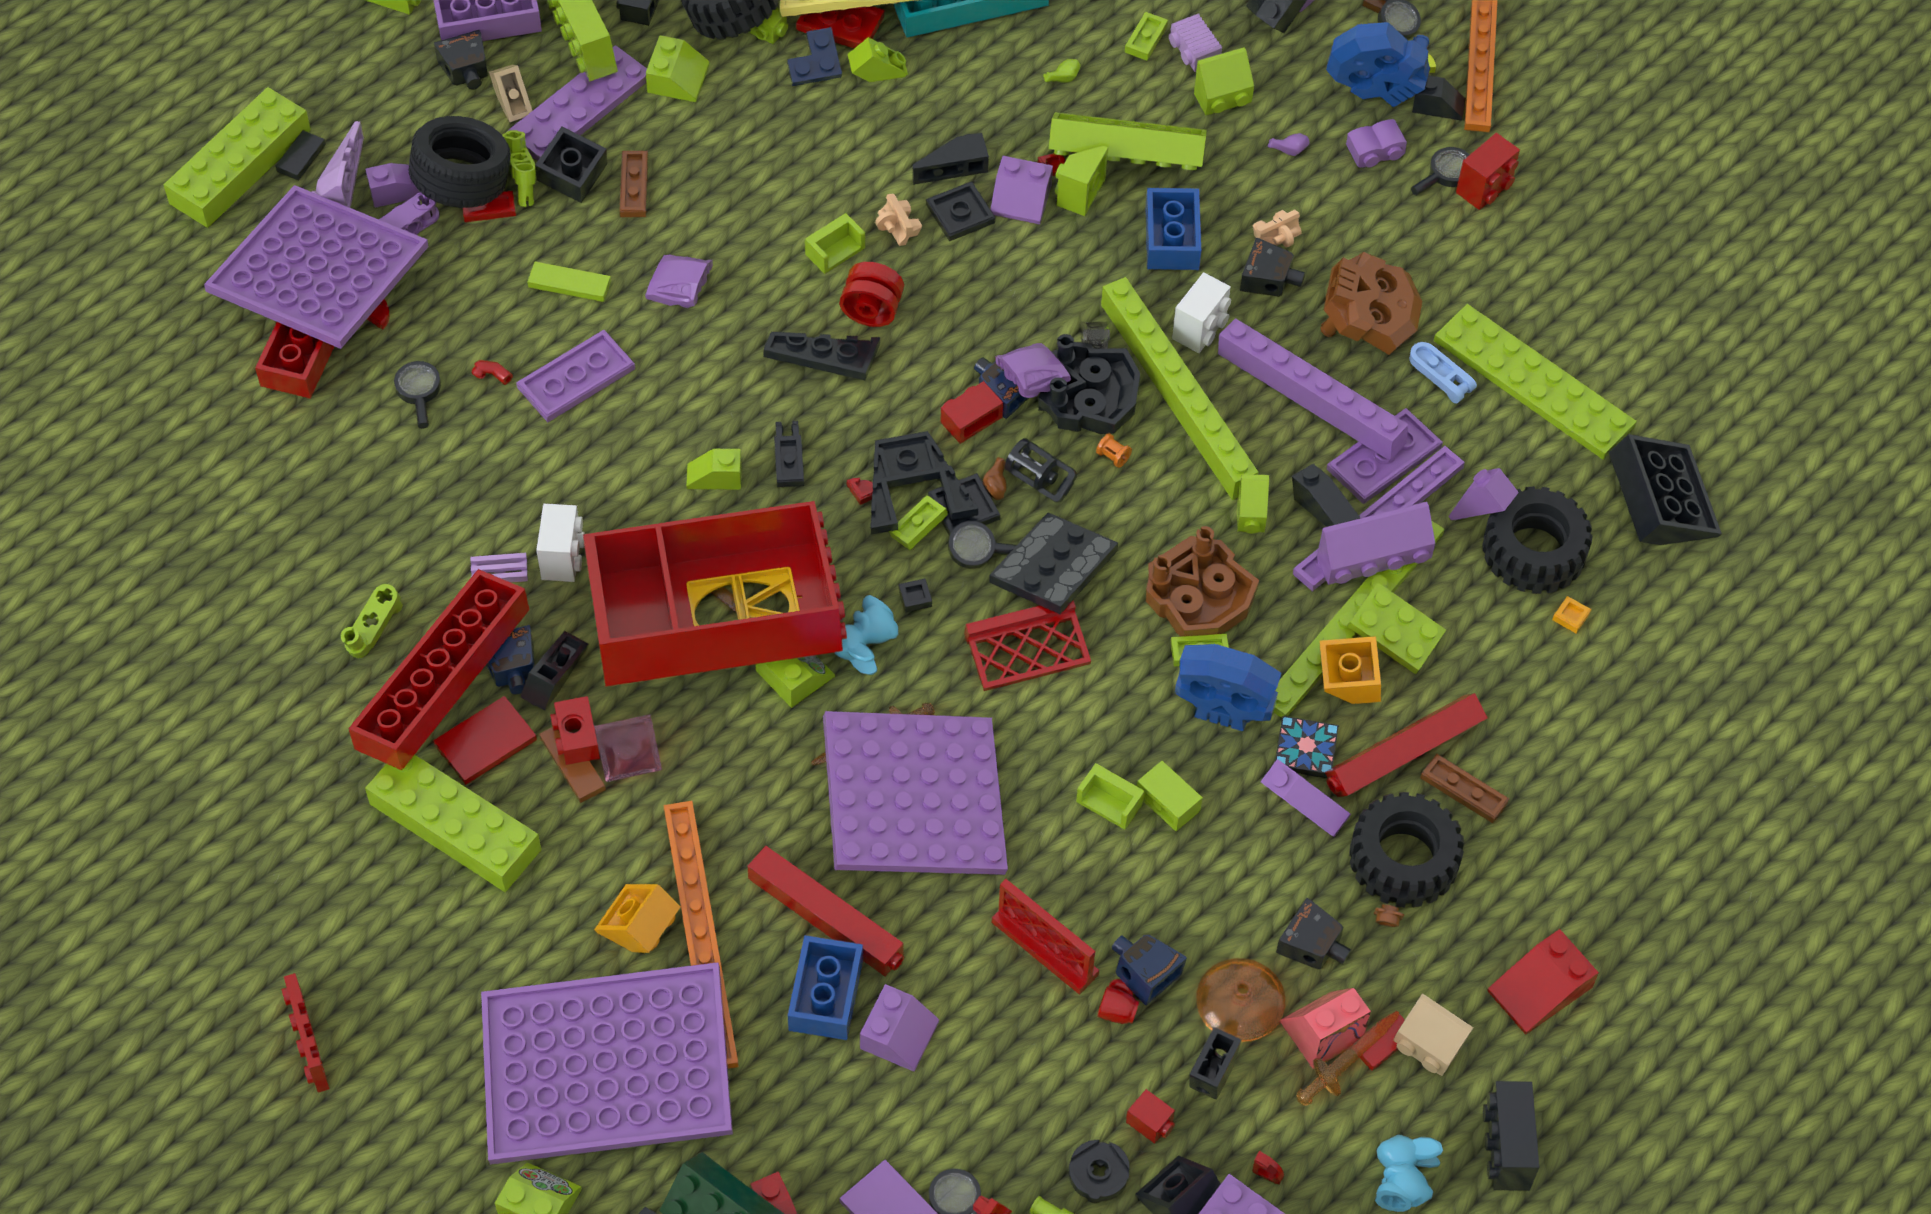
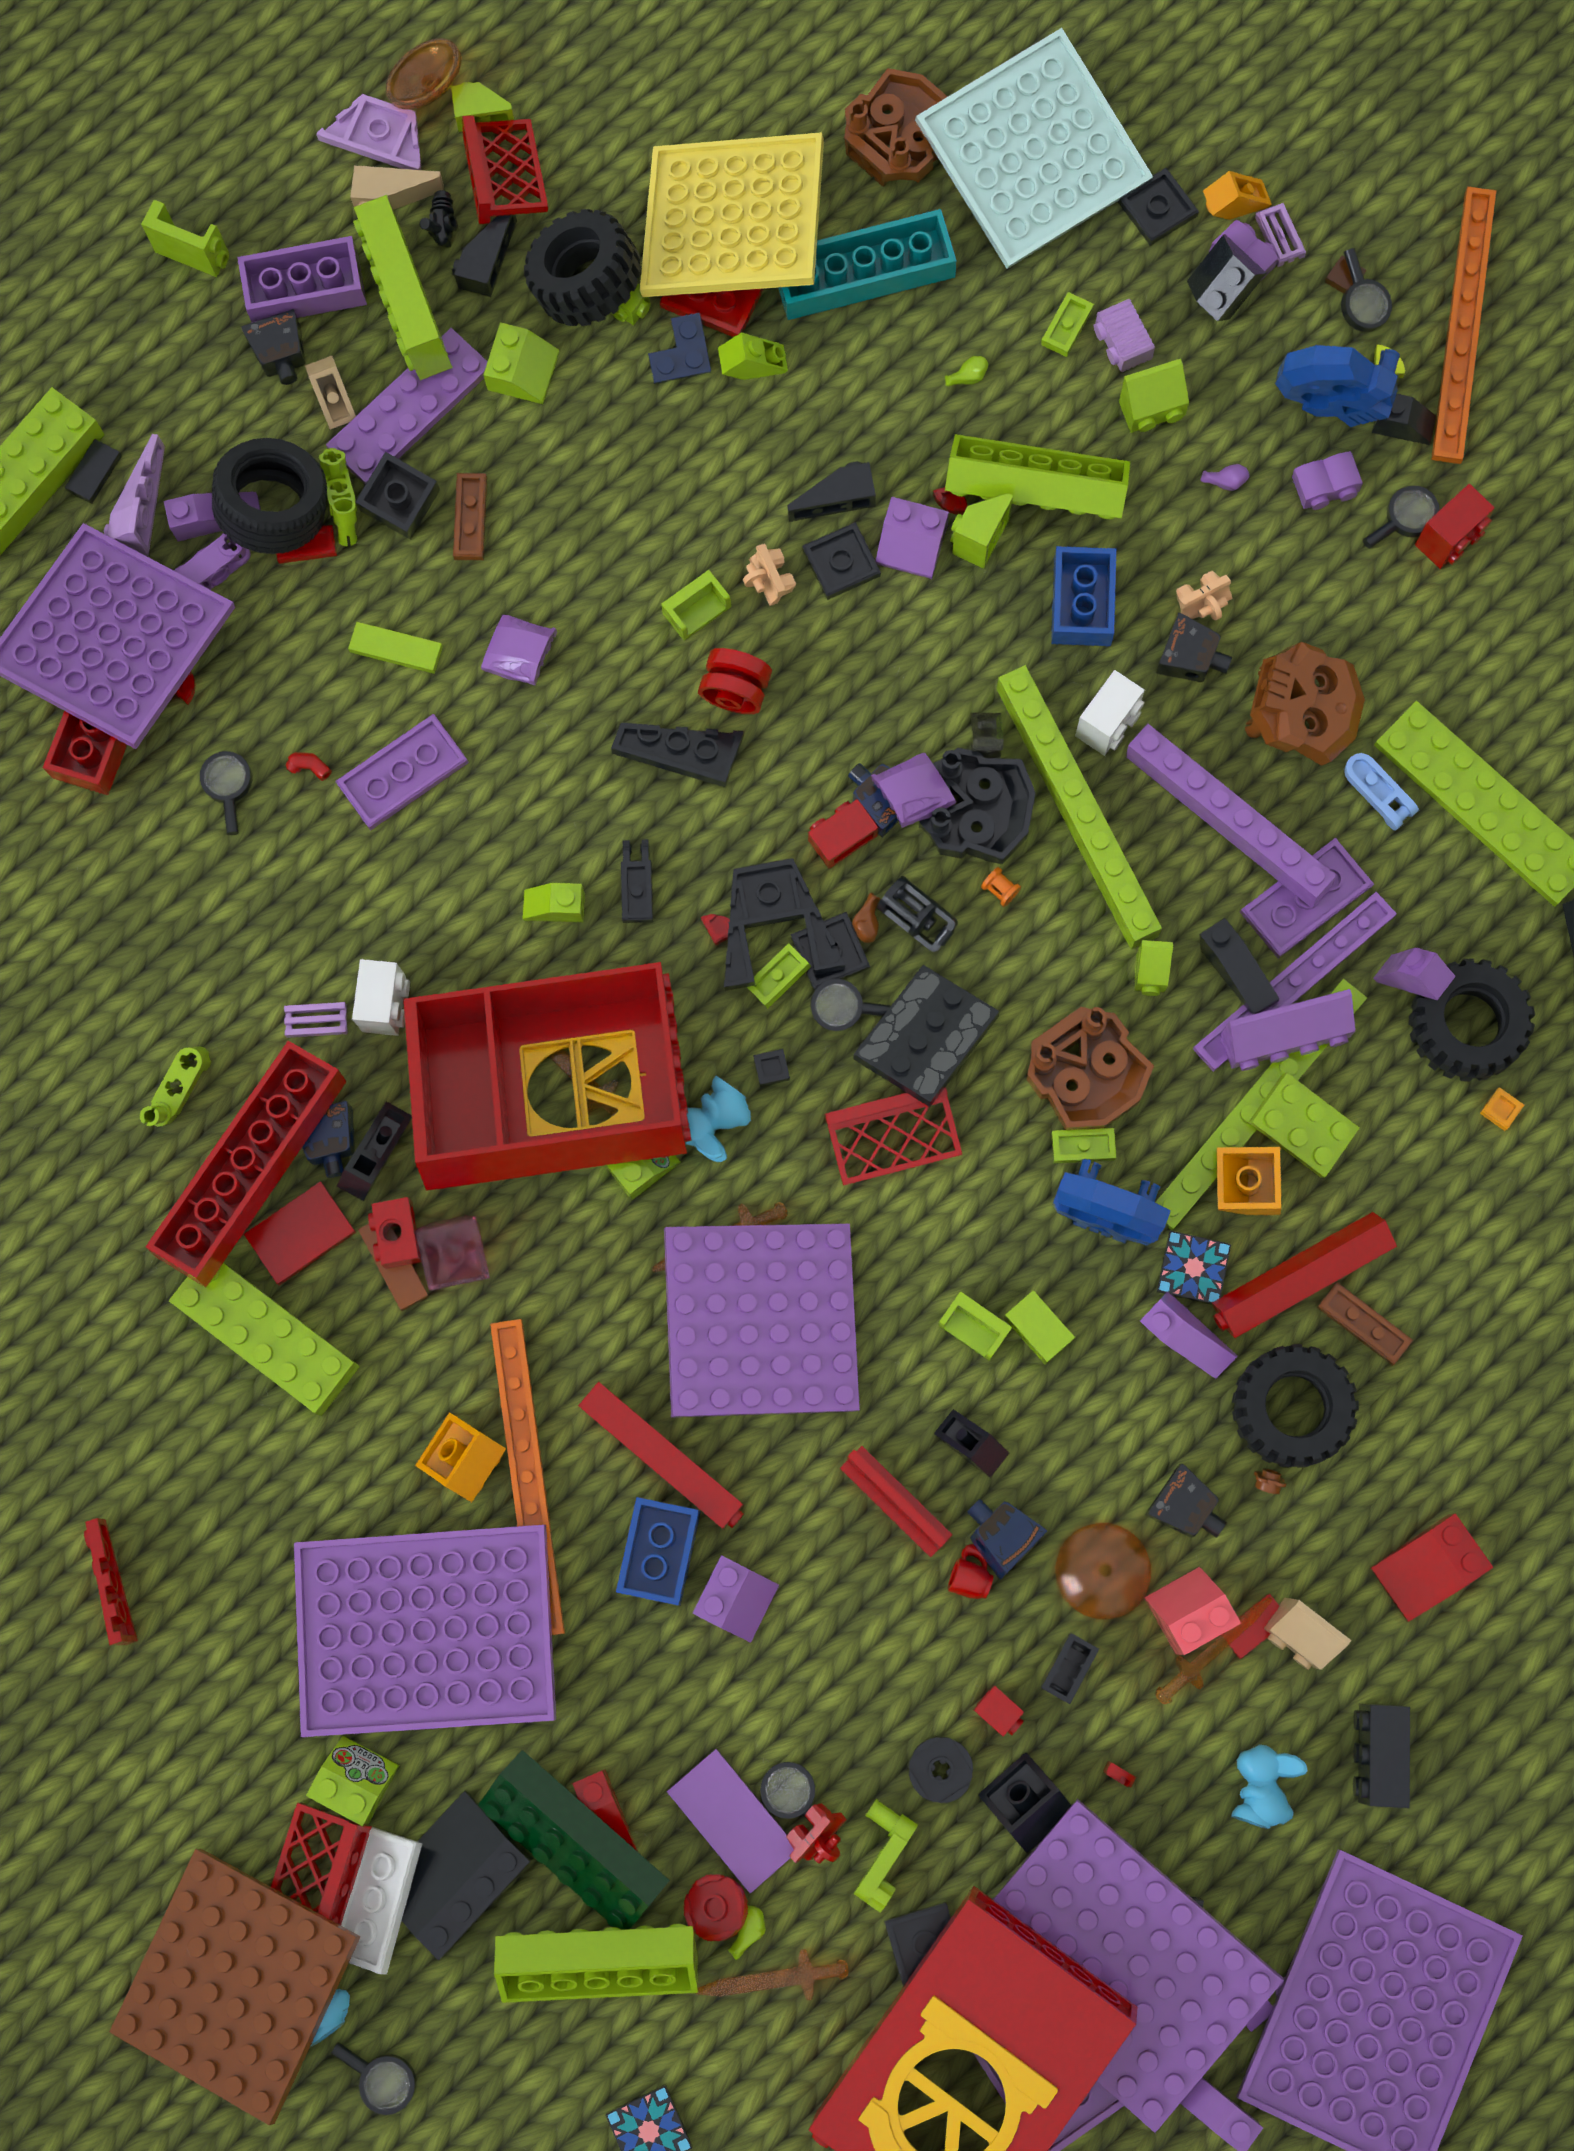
camera: 10 degrees right, 20 degrees up
none -> black slope [934,1409,1010,1478]

